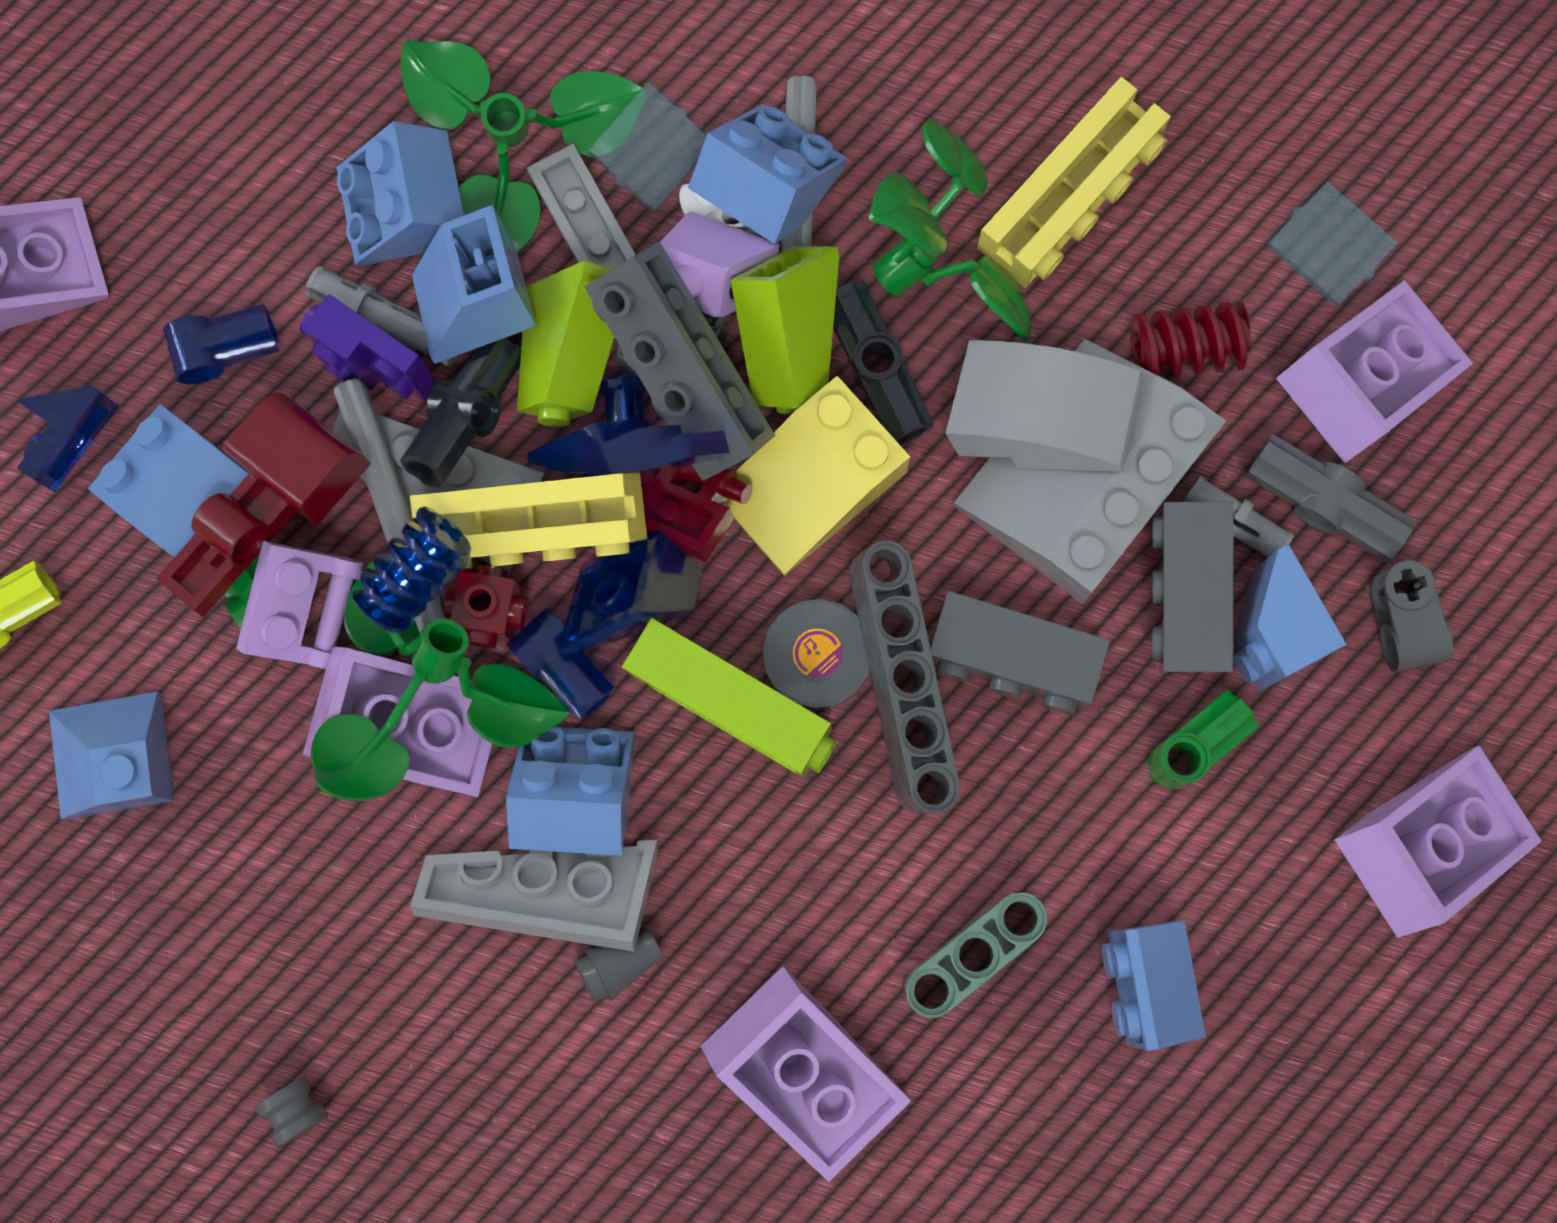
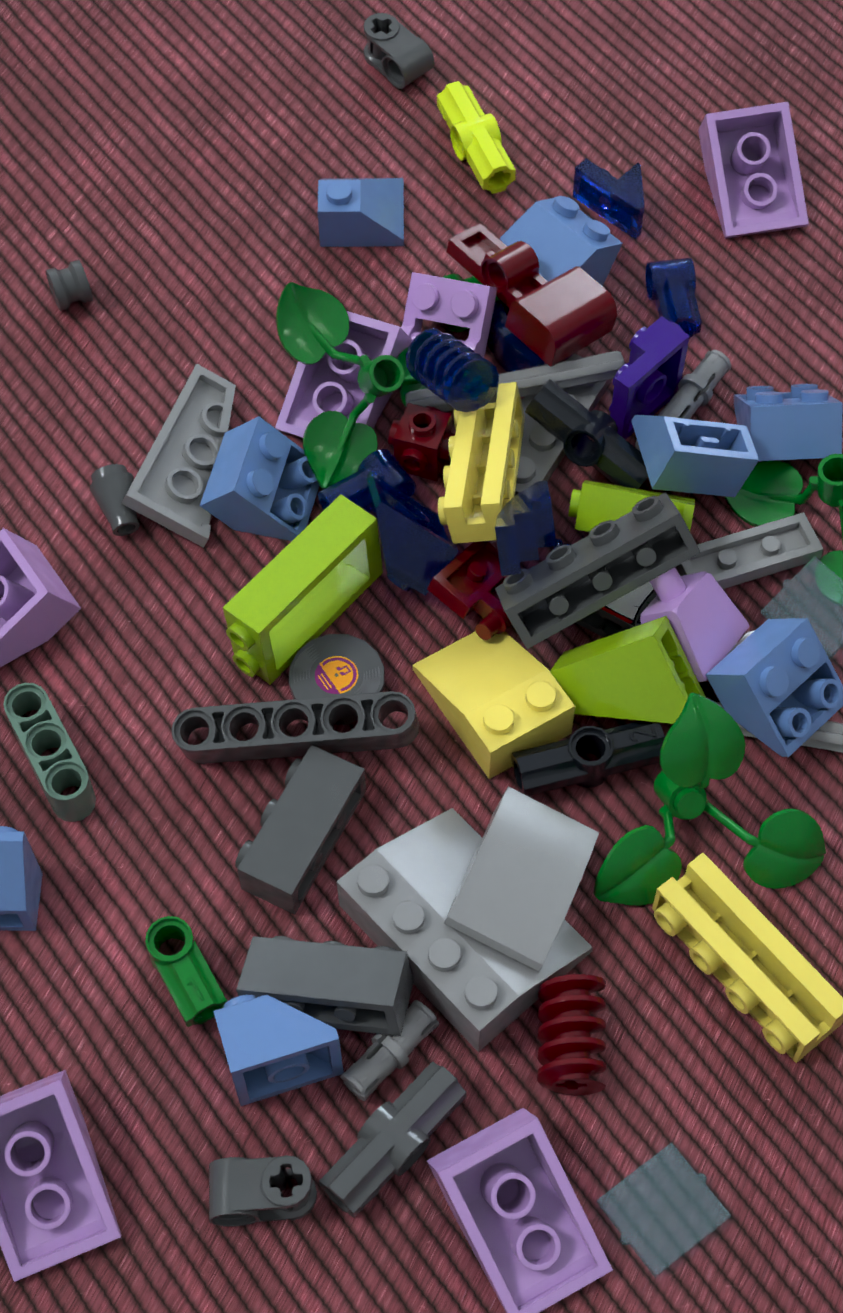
camera: 95 degrees right, 20 degrees down
none -> clear blue slope [487,301,545,372]

